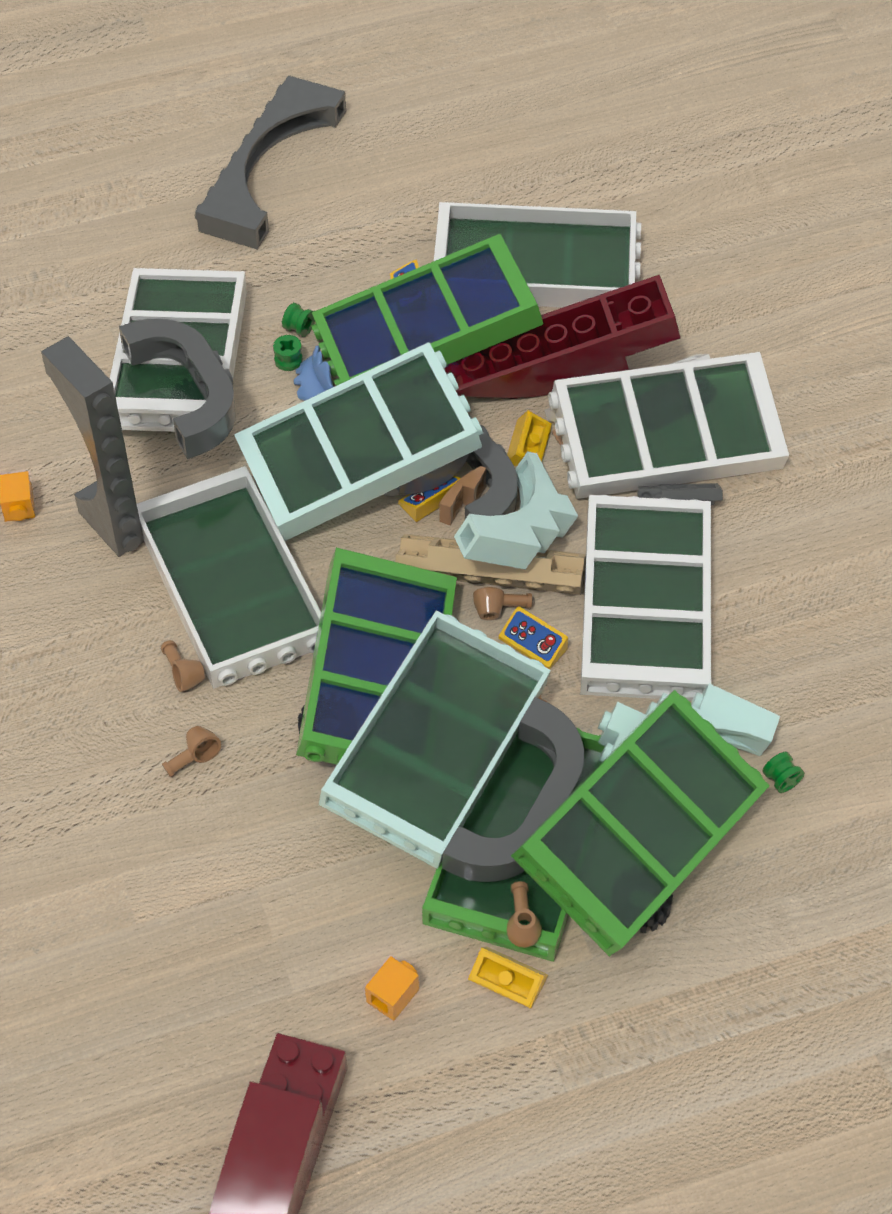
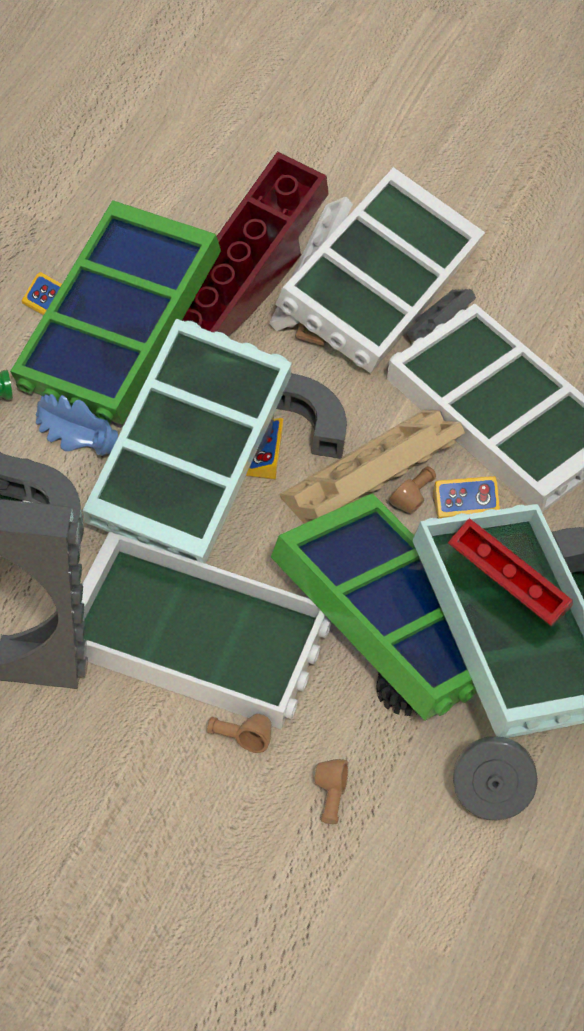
camera: 50 degrees left, 0 degrees up
green wheel [273,335,303,371] -> none
clear green window [432,202,641,308] -> none
medium nougat slope [439,466,486,526] -> none
light aqua arch [454,451,578,570] -> none
yellow slope [507,410,552,466] -> none
none -> red slope [448,518,573,627]
none -> dark grey wheel [453,736,538,820]

